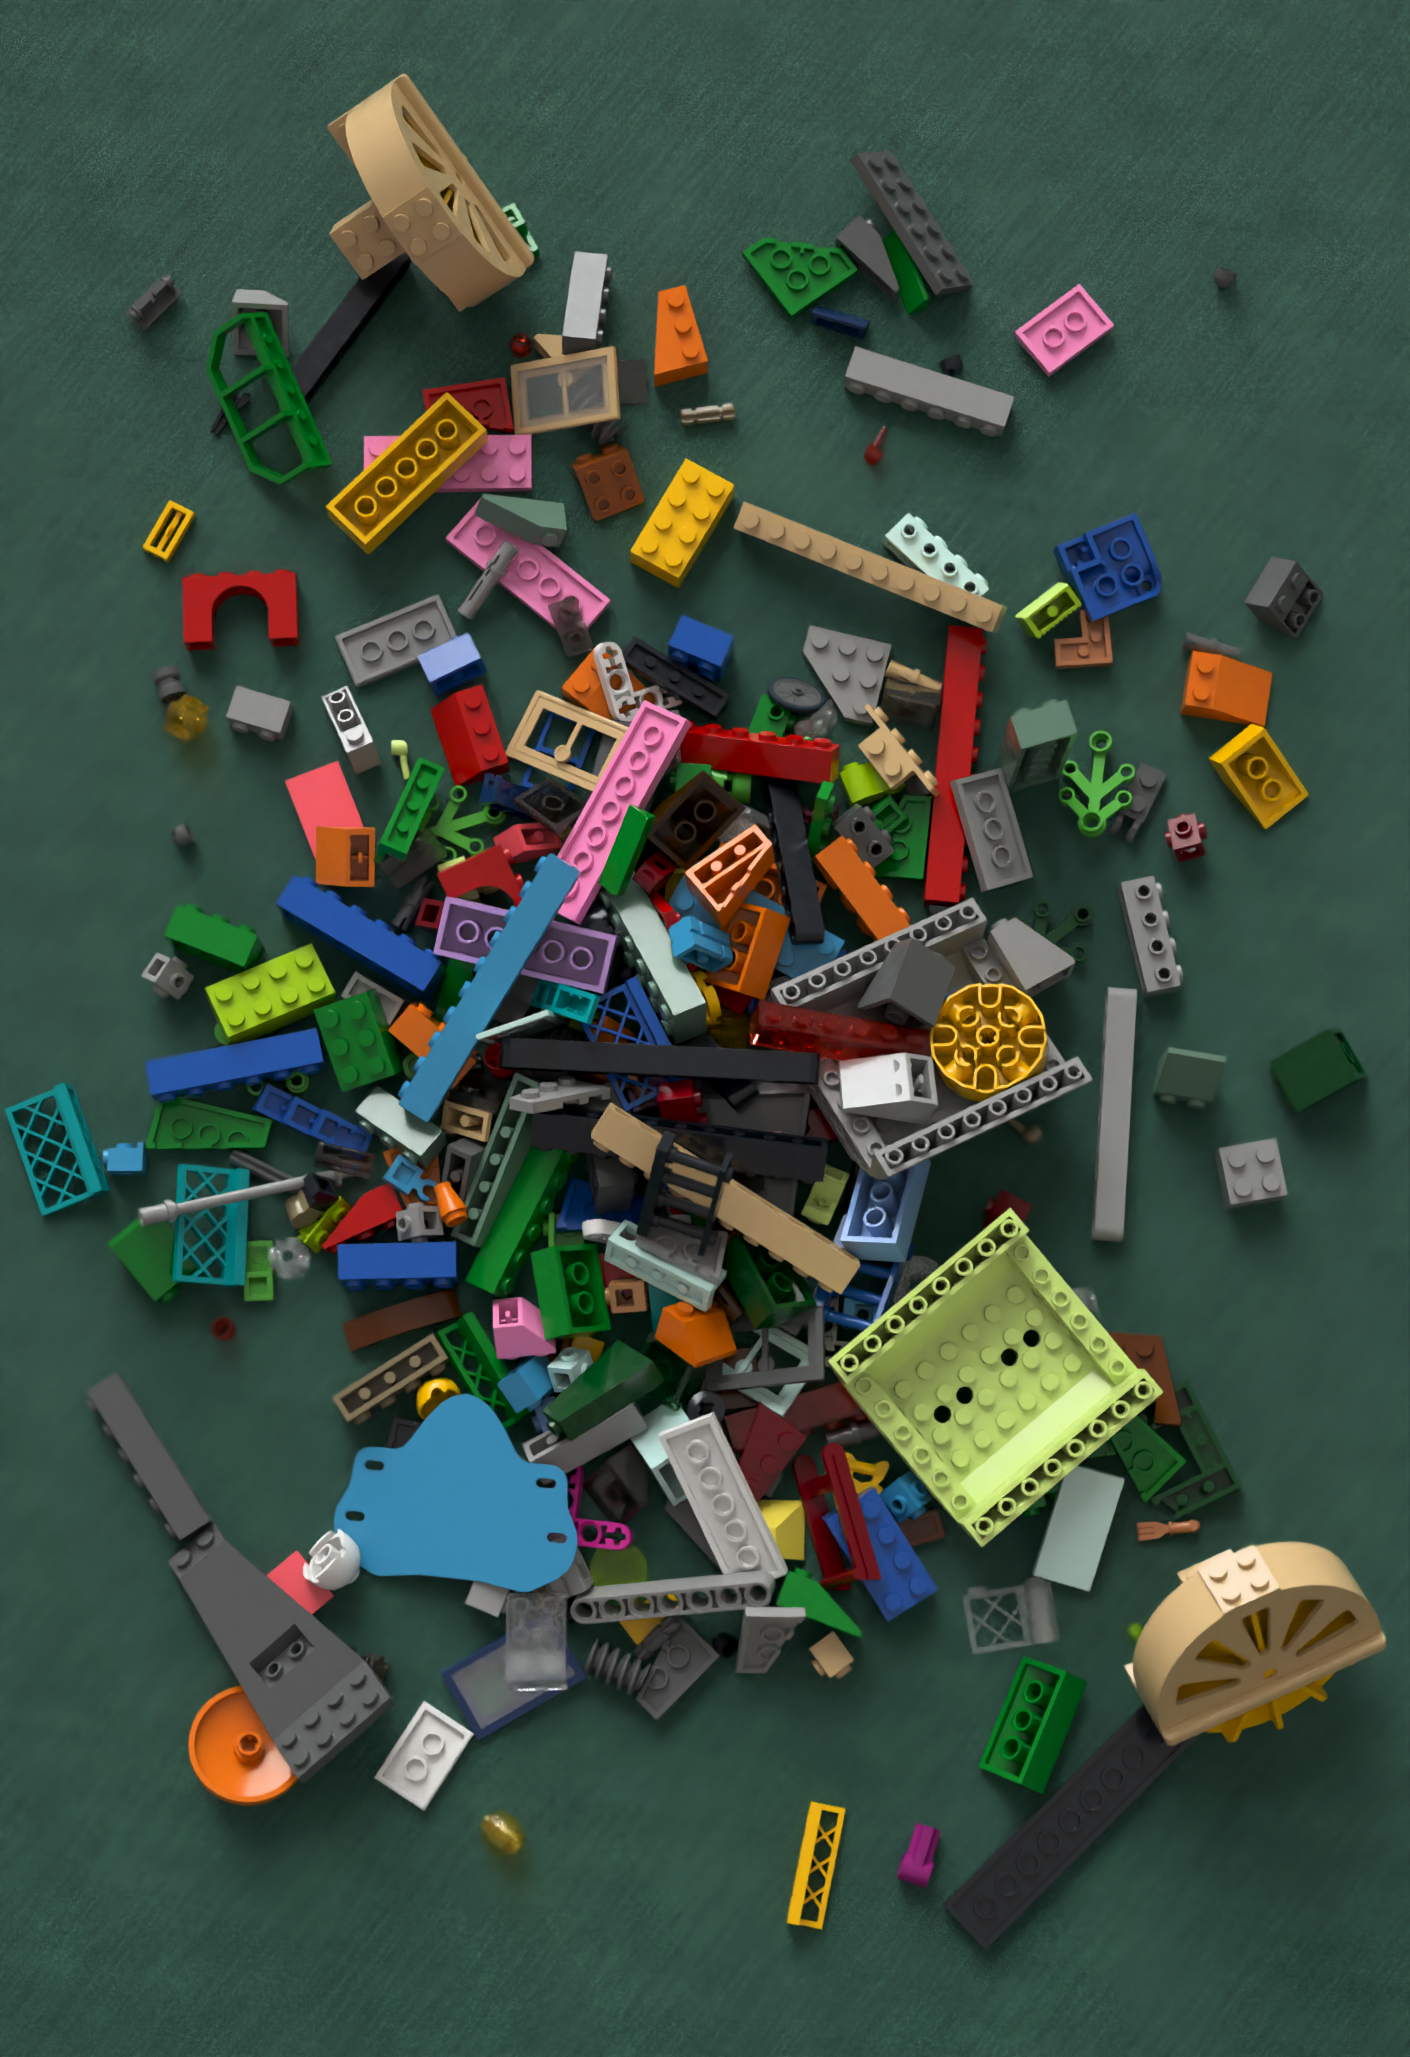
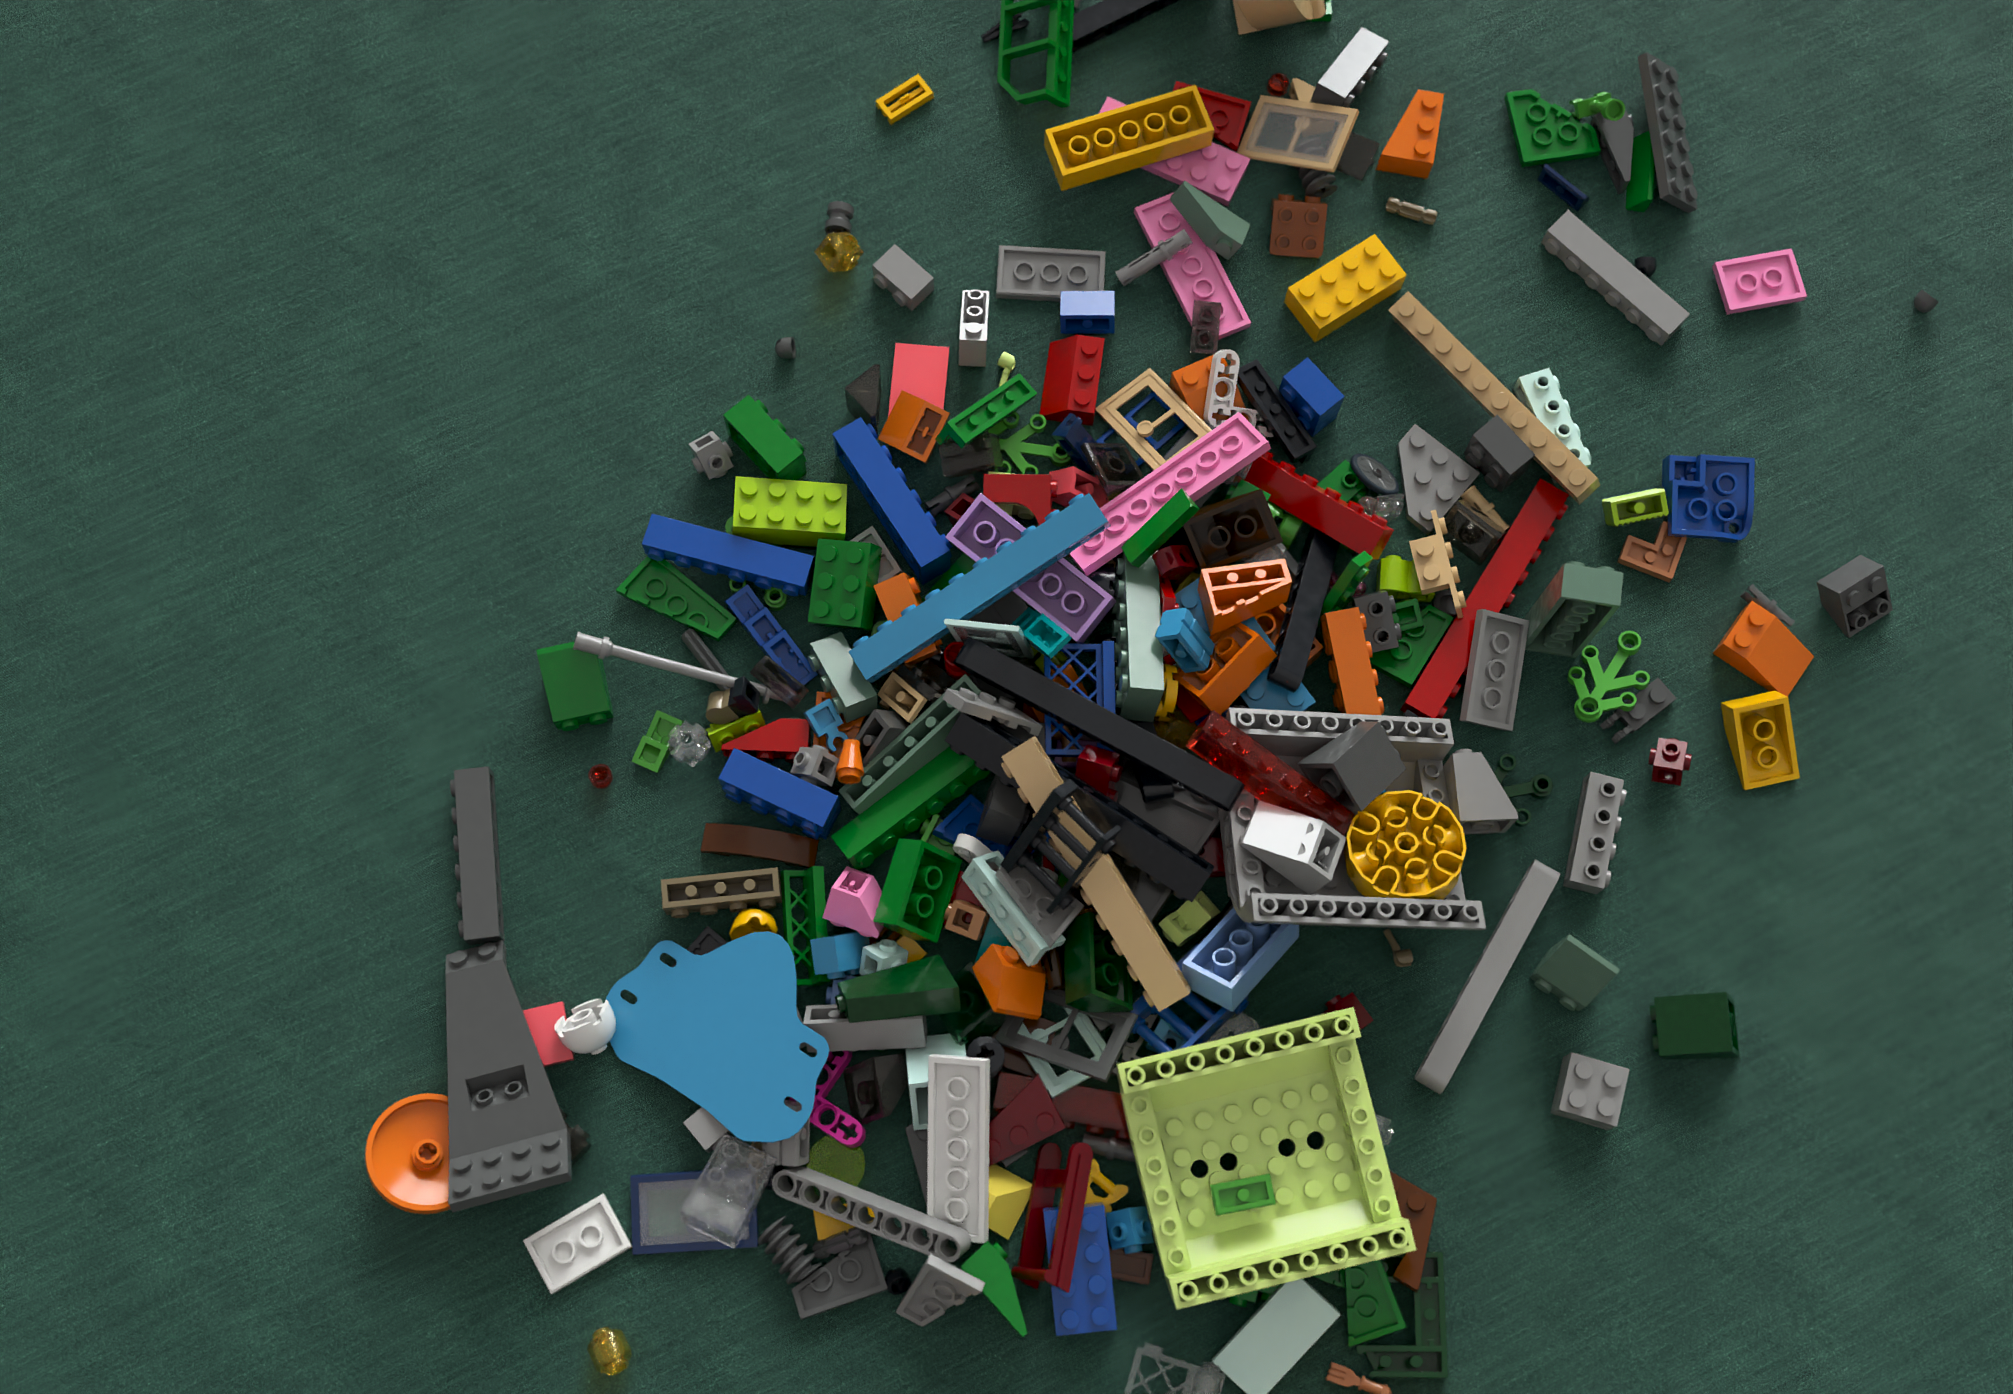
camera: 25 degrees right, 5 degrees down
teal fence [5,1082,111,1217] -> none
dark azure brick [103,1142,147,1176] -> none
teal fence [172,1164,250,1288] -> none
red arch [182,569,300,651] -> none
tan brick [808,1631,854,1679] -> none
clear red hand [864,427,888,466] -> none
none -> clear smoke slope [845,364,882,436]
none -> bright green plate [1209,1173,1276,1216]
none -> dark grey brick [1464,415,1535,493]
none -> bright green bar [1569,92,1625,121]

